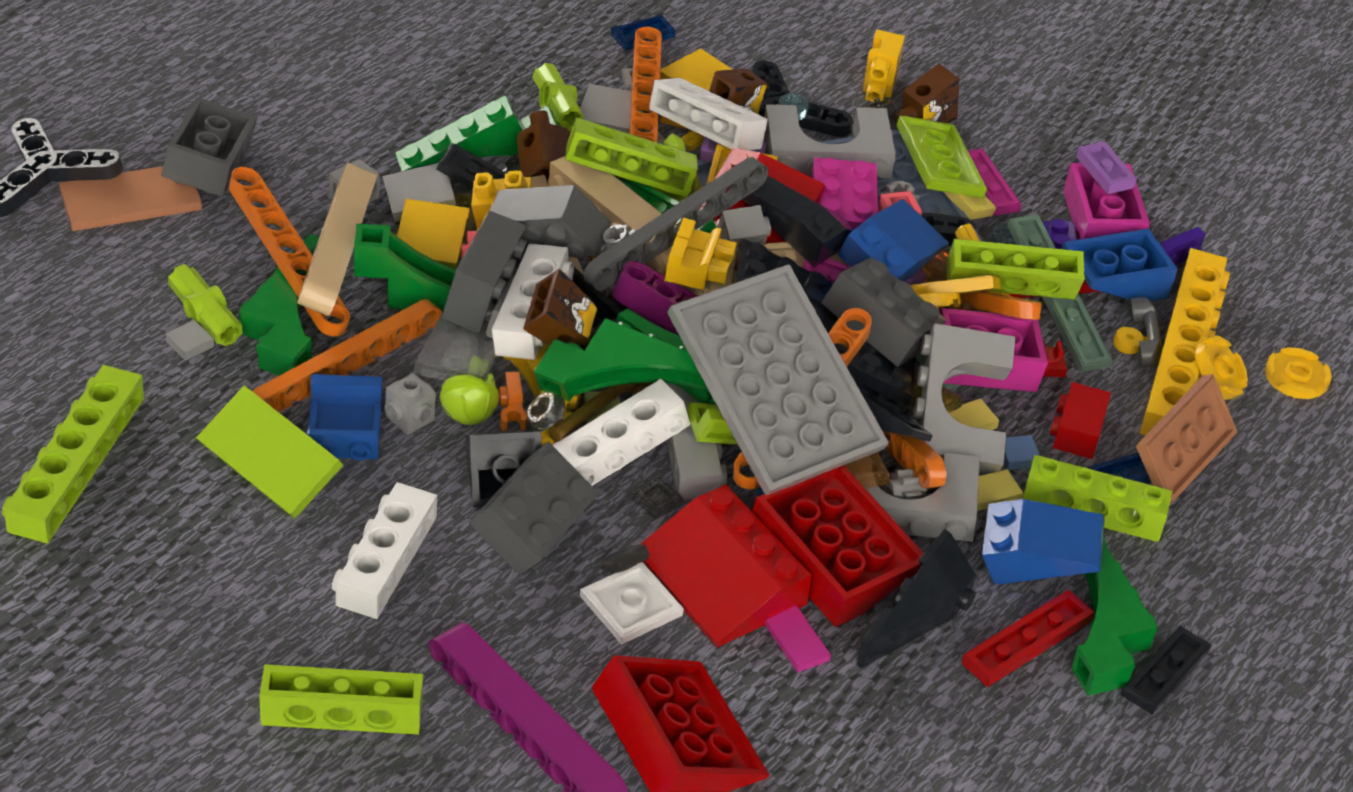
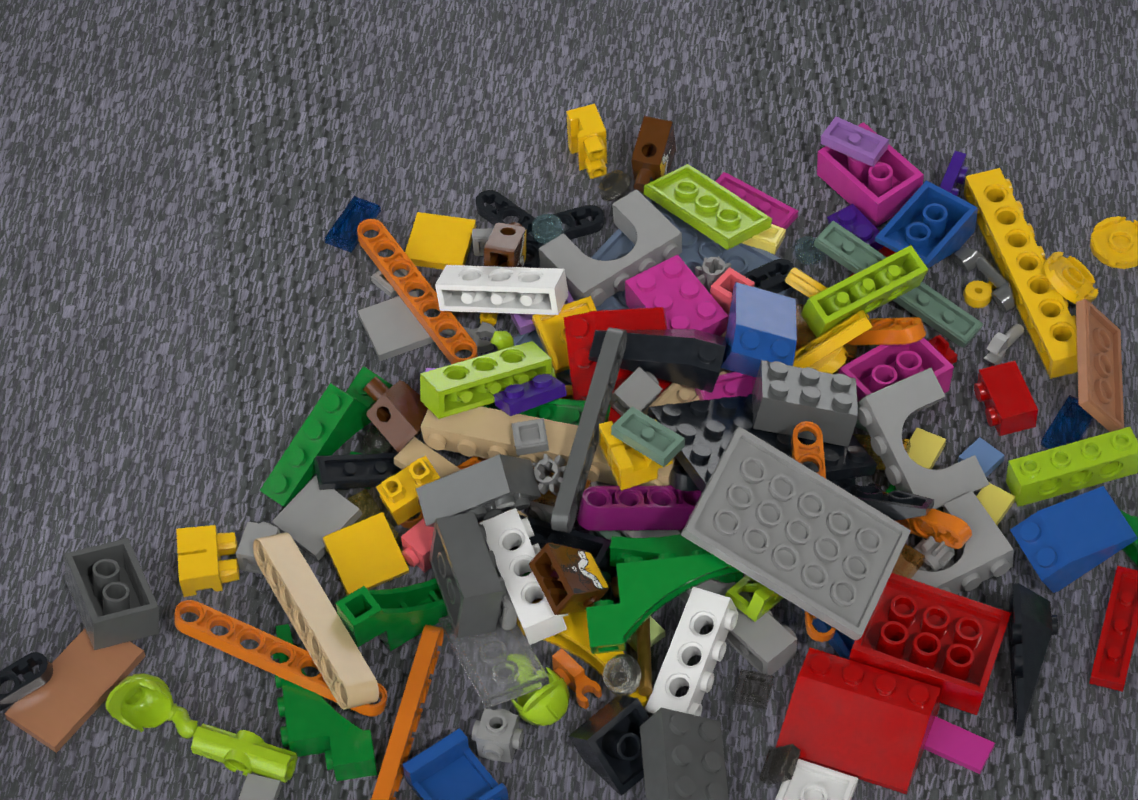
camera: 25 degrees left, 10 degrees up
lime piece [532,63,584,131] -> none
none -> lime piece [106,673,198,739]
none -> yellow hips [176,525,240,597]
none -> dark purple plate [494,374,567,416]
none -> light grey tile [511,418,549,456]
none -> sand green plate [611,406,685,467]
none -> light grey bar [984,324,1024,365]

